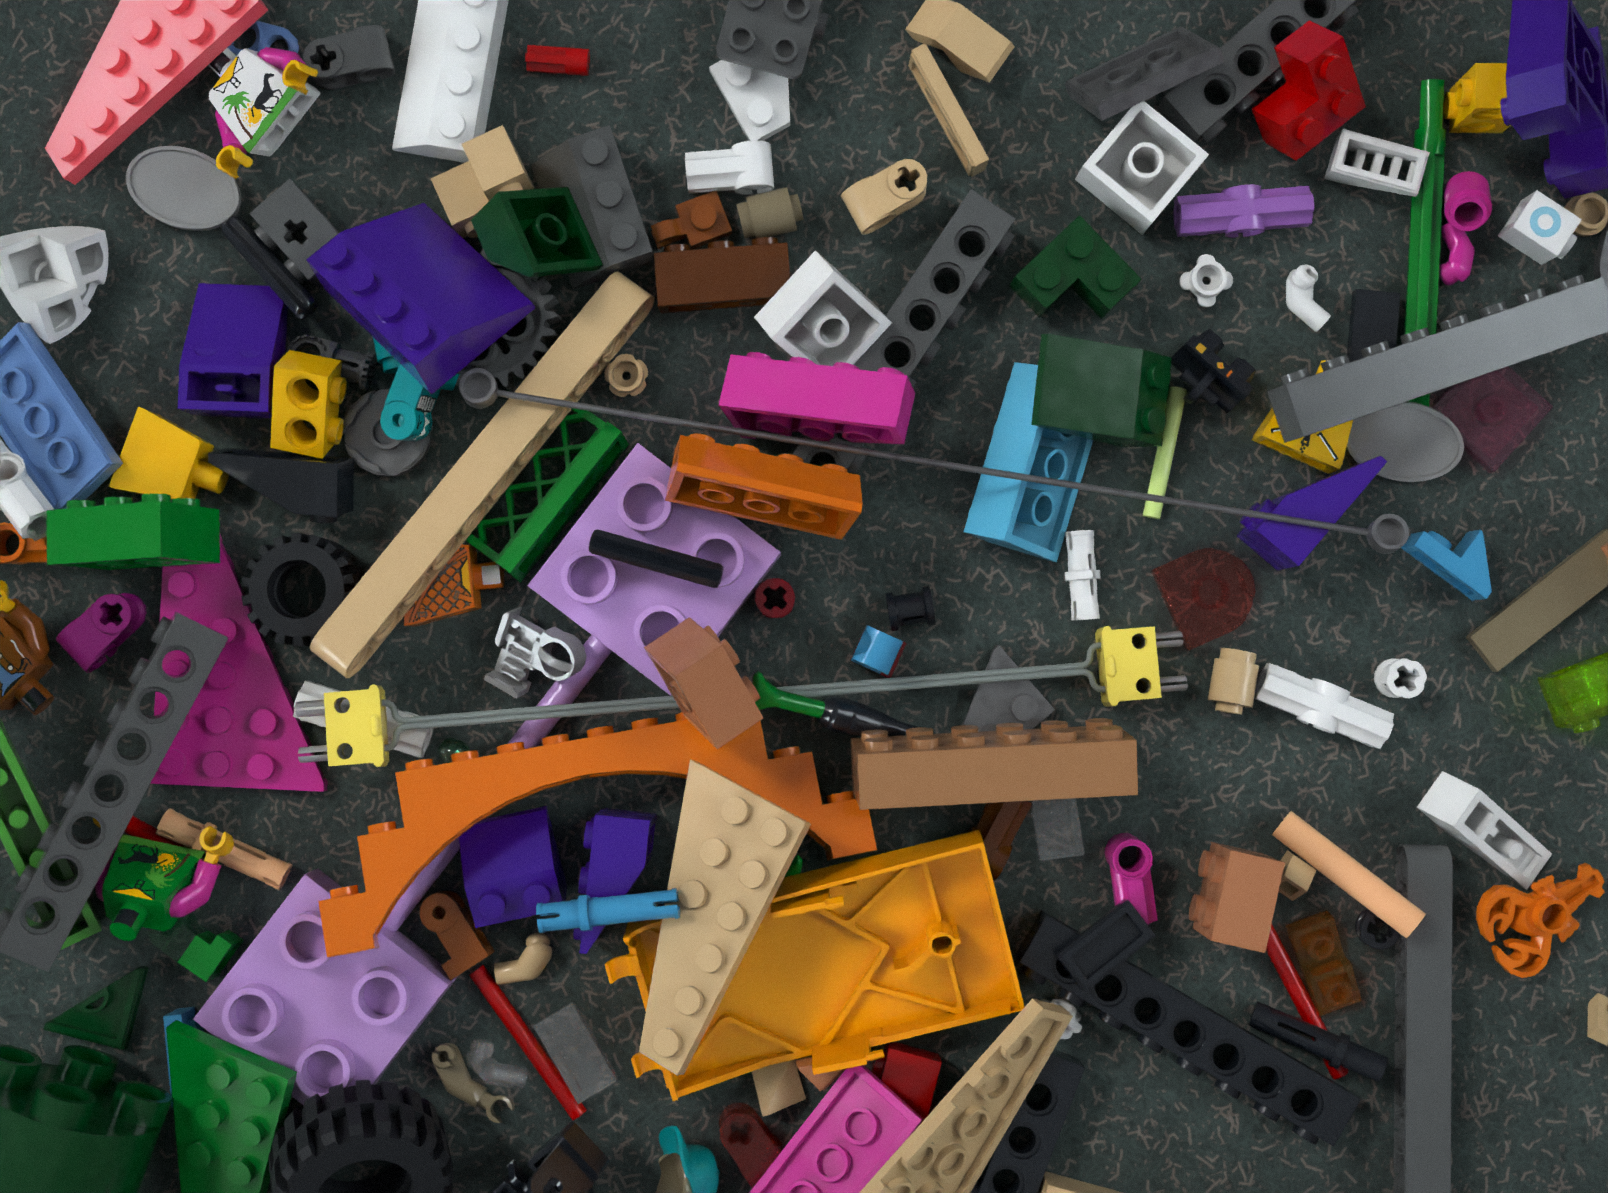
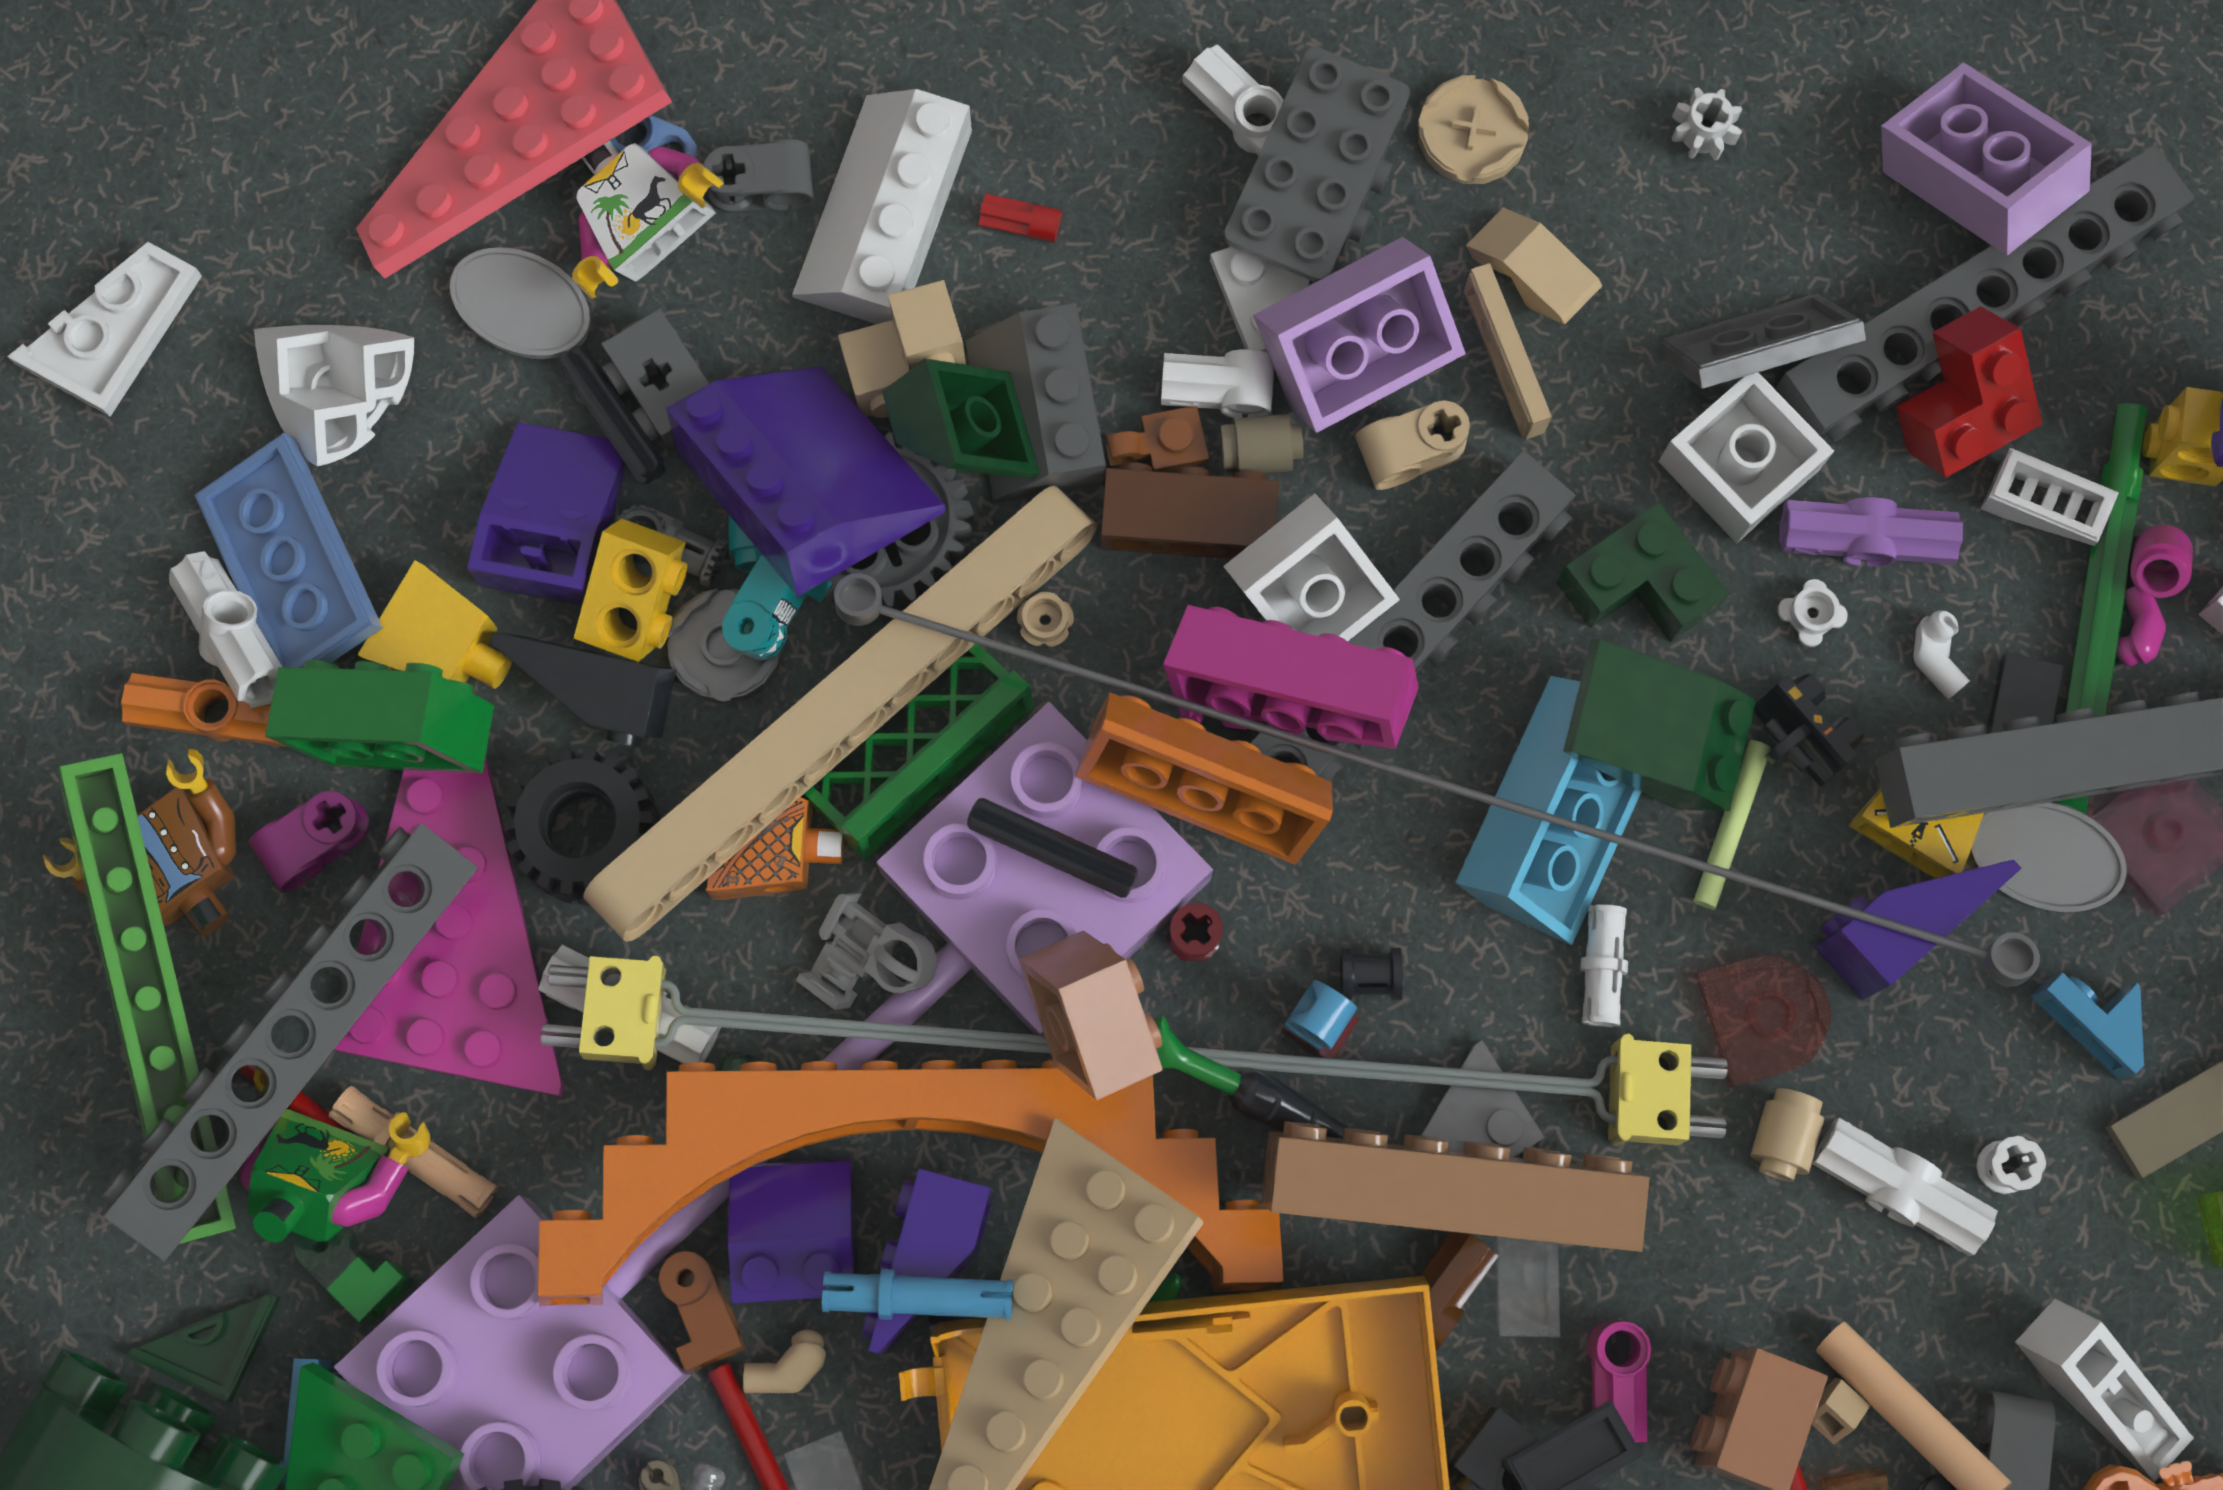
camera: 10 degrees right, 10 degrees down
none -> lavender brick [1253,237,1466,433]

